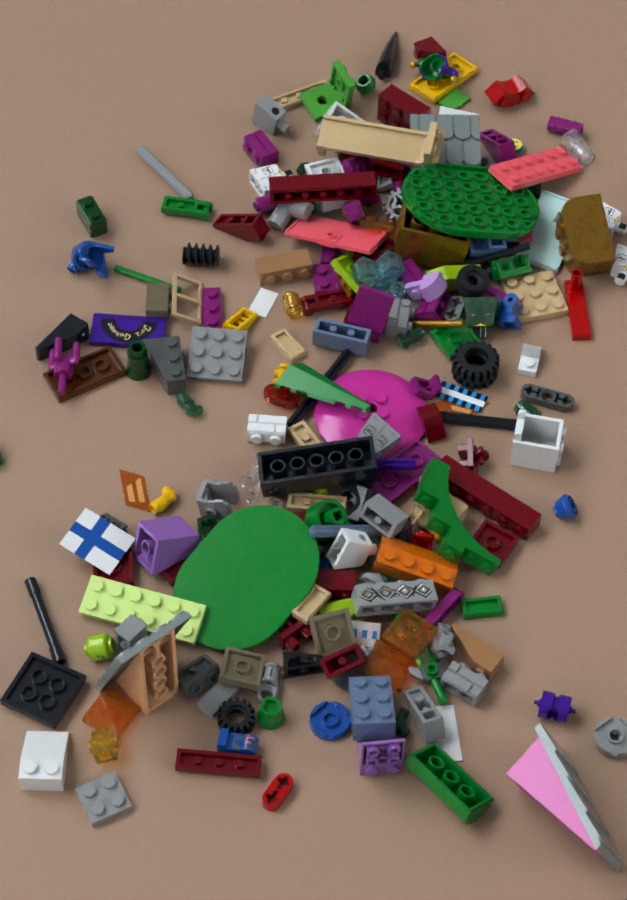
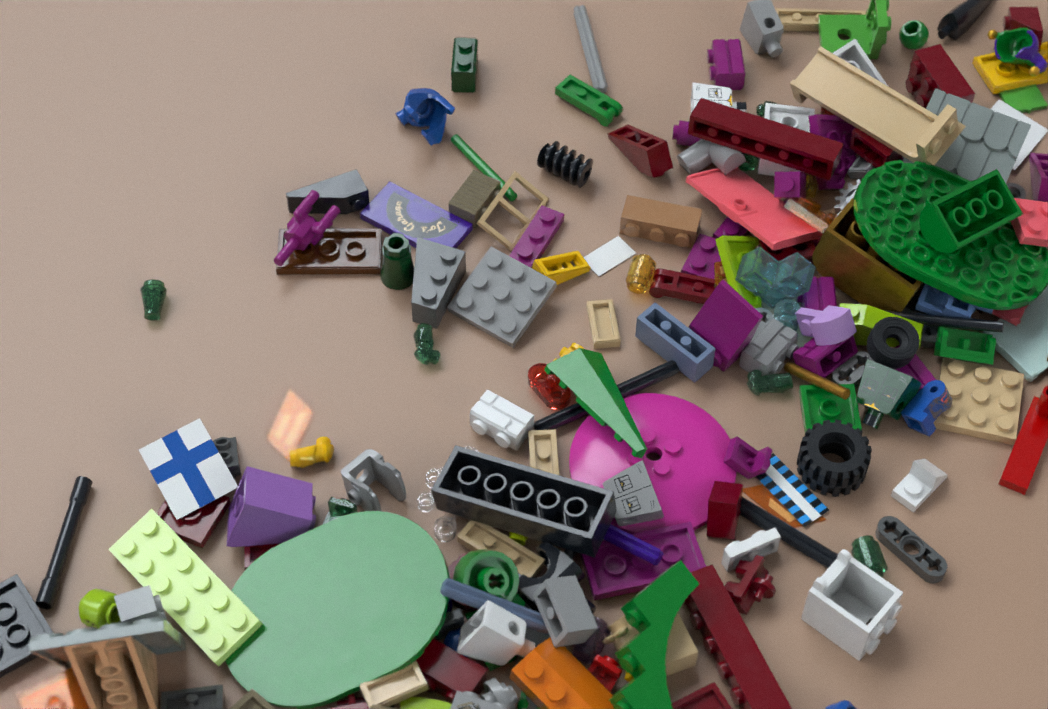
camera: 30 degrees right, 0 degrees up
none -> white plate [722,527,781,572]
none -> green brick [919,169,1023,253]

